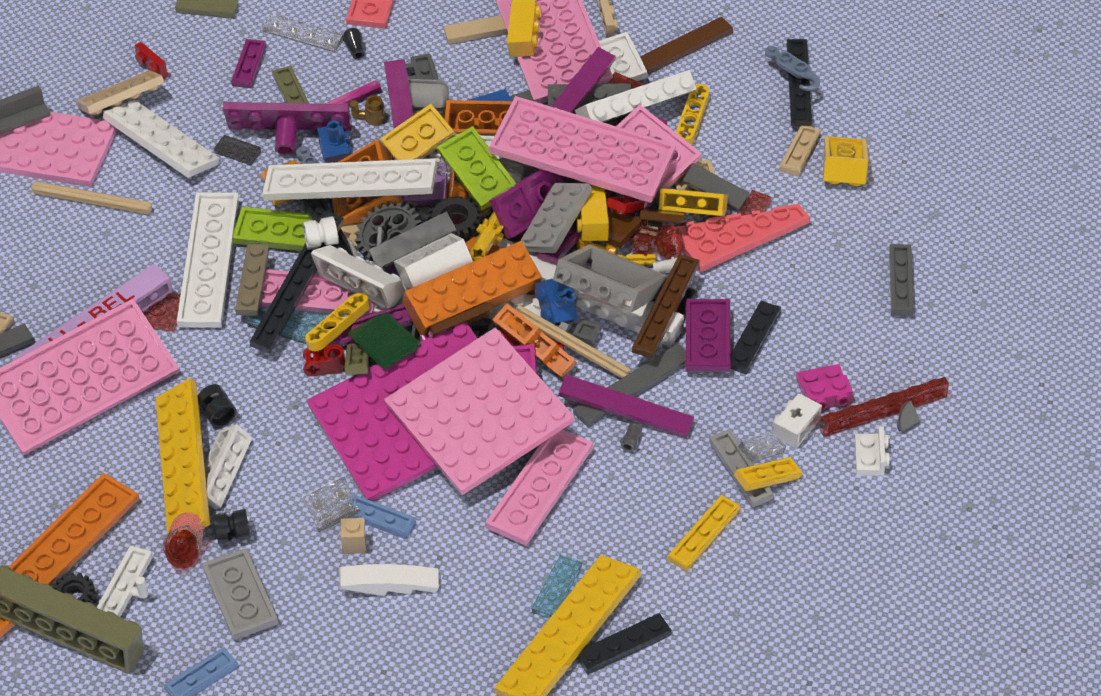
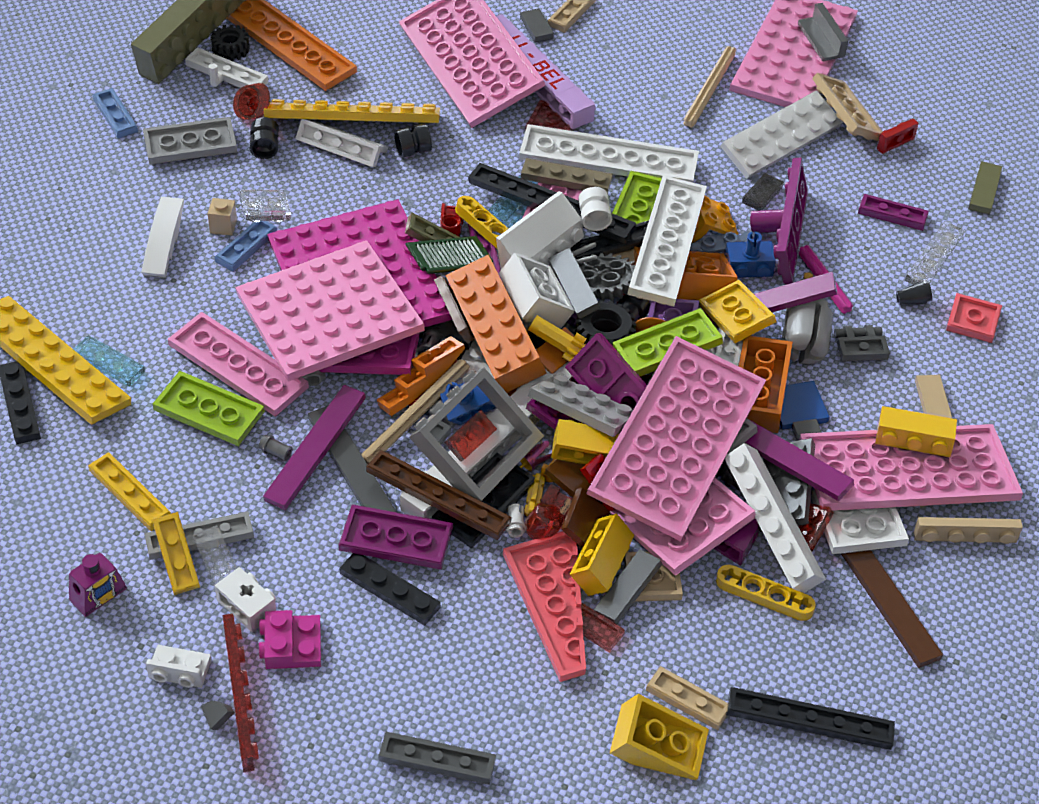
camera: 95 degrees right, 0 degrees up
olive tile [272,65,309,103] -> none
sand blue piece [765,46,820,91] -> none
none -> magenta torso [69,553,127,617]
none -> lime plate [152,371,265,446]

